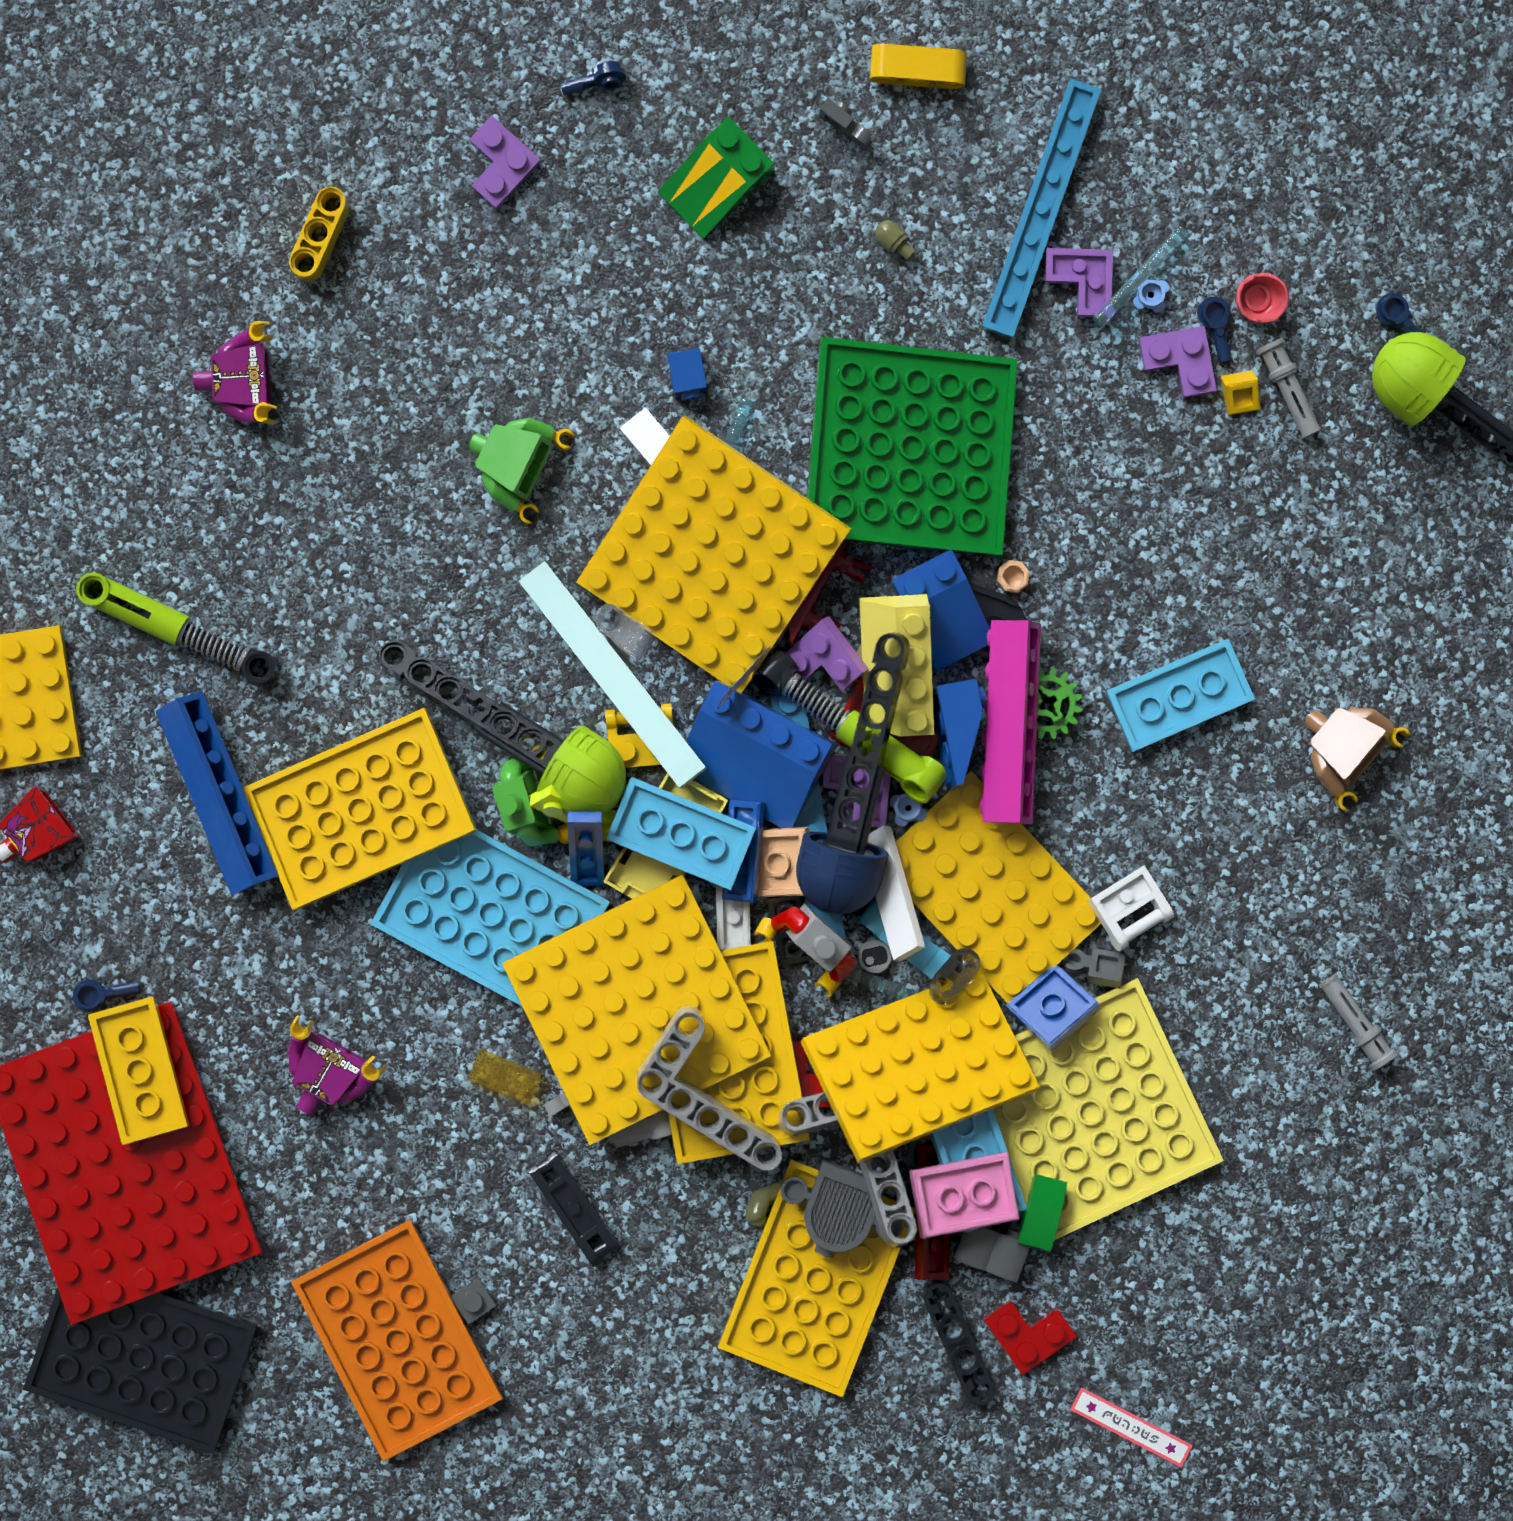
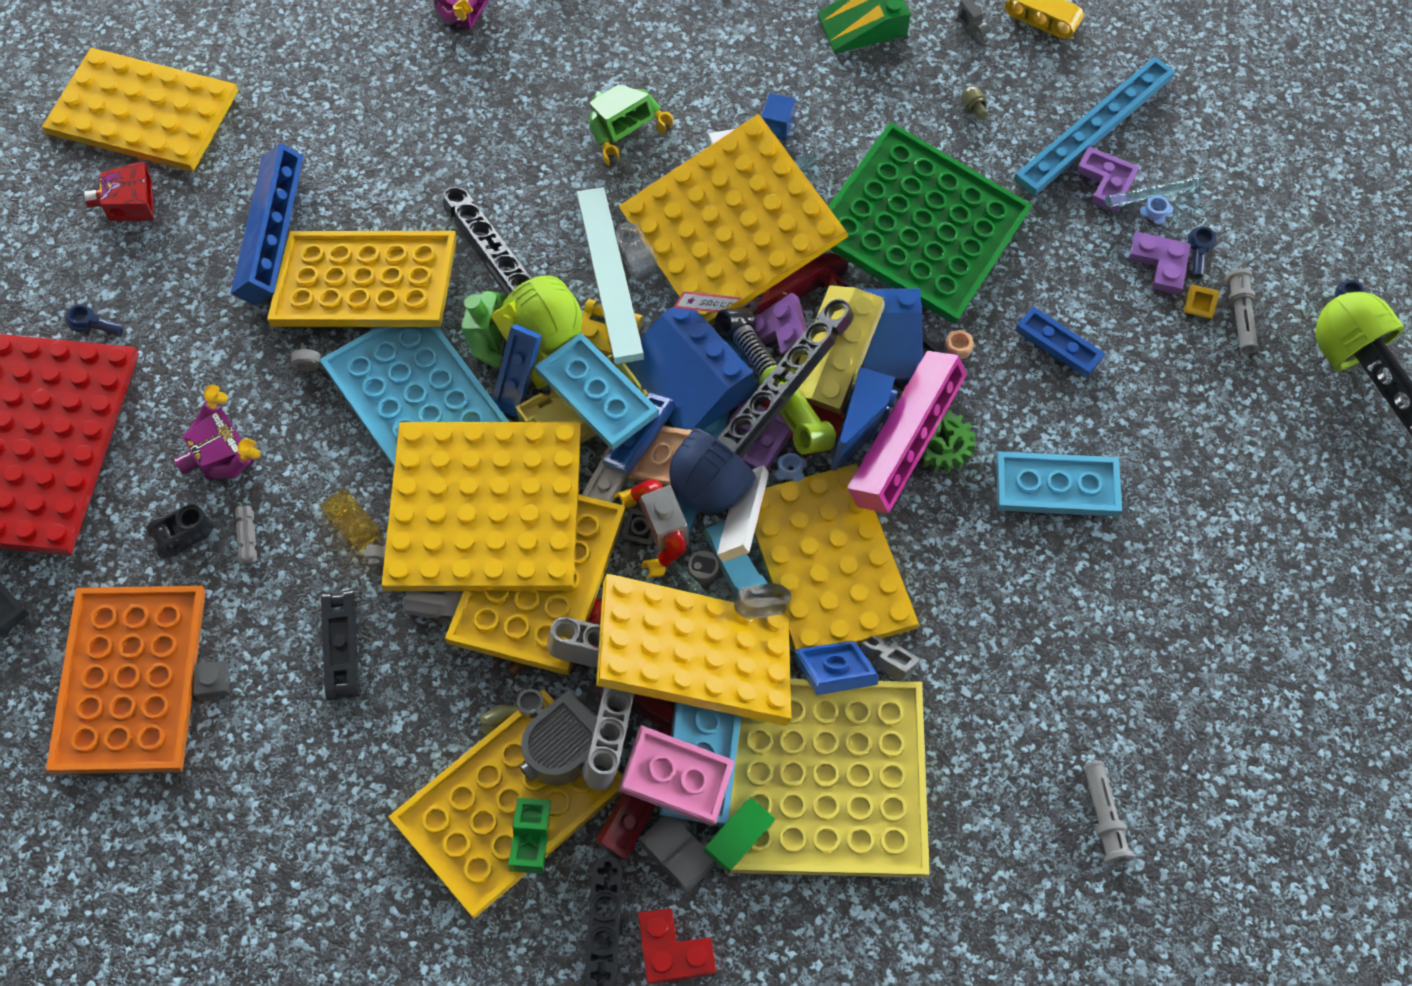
camera: 25 degrees right, 25 degrees down
piece [76,572,280,686] -> none
yellow plate [88,996,190,1145] -> none
light grey beam [637,1006,782,1171] -> none
white plate [1087,865,1174,951] -> none
coral hair [1235,273,1290,323] -> none
torso [1304,707,1410,811] -> none
none -> black piece [146,504,212,558]
none -> light grey axle [235,505,257,564]
none -> light grey tile [291,349,321,372]
none -> green slope [508,798,551,874]
none -> blue plate [1015,306,1105,378]

